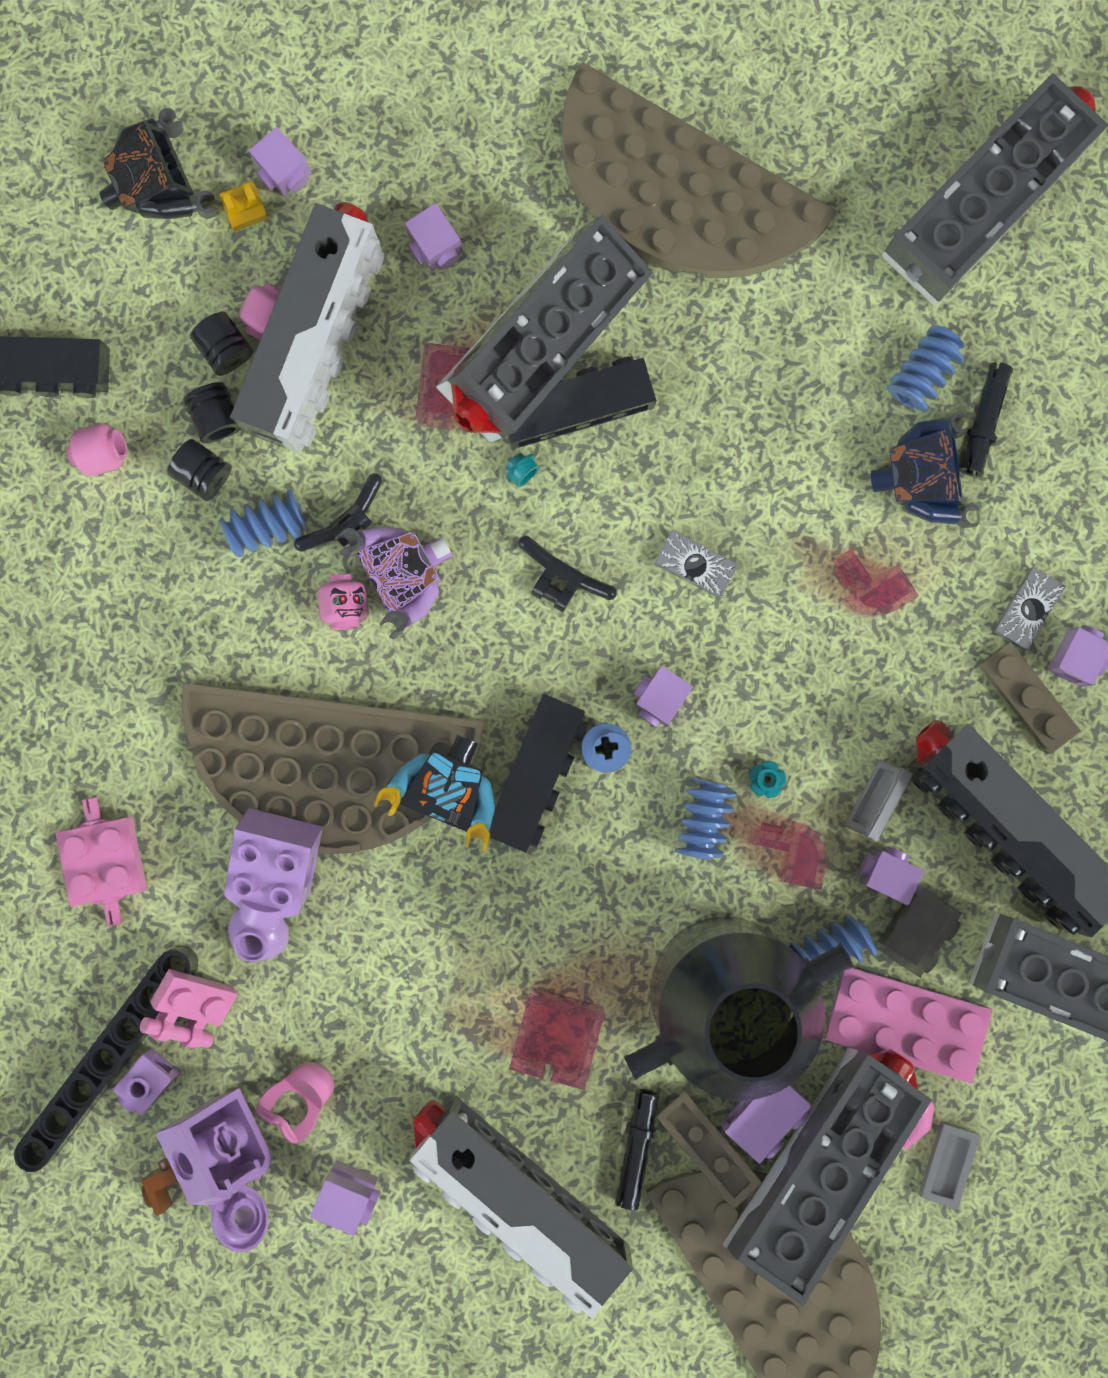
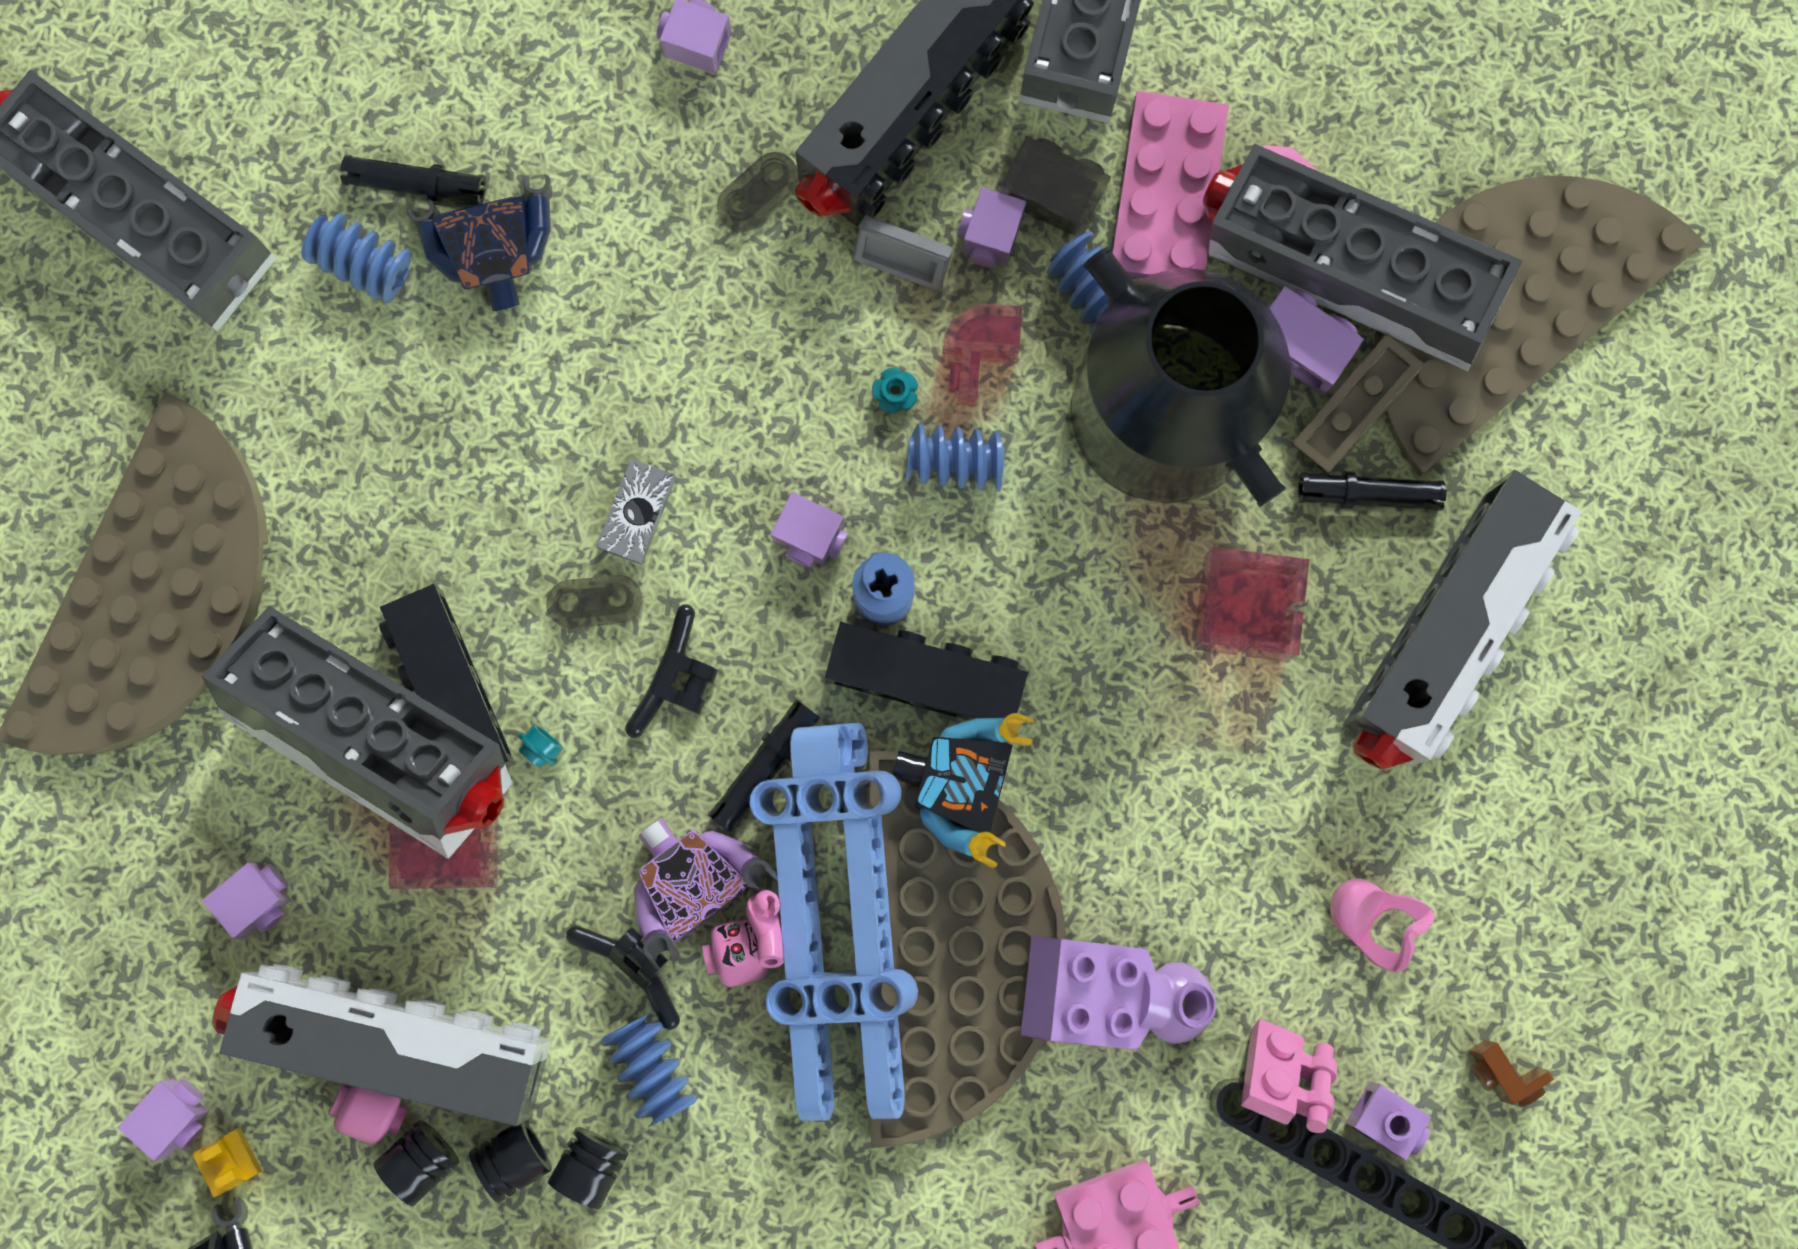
camera: 105 degrees left, 5 degrees down
lavender brick [155,1088,273,1252] -> none
lavender brick [310,1160,380,1236] -> none
clear pink brick [833,549,919,618] -> none
light grey tile [919,1121,980,1210] -> none
dark tan plate [978,641,1081,754] -> none
tile [992,567,1066,651] -> none
none -> clear smoke plate [546,575,644,629]
none -> black pin [707,699,820,834]
none -> clear smoke plate [717,152,798,233]
none -> bright pink arm [745,890,784,968]
none -> light blue beam [750,723,918,1121]

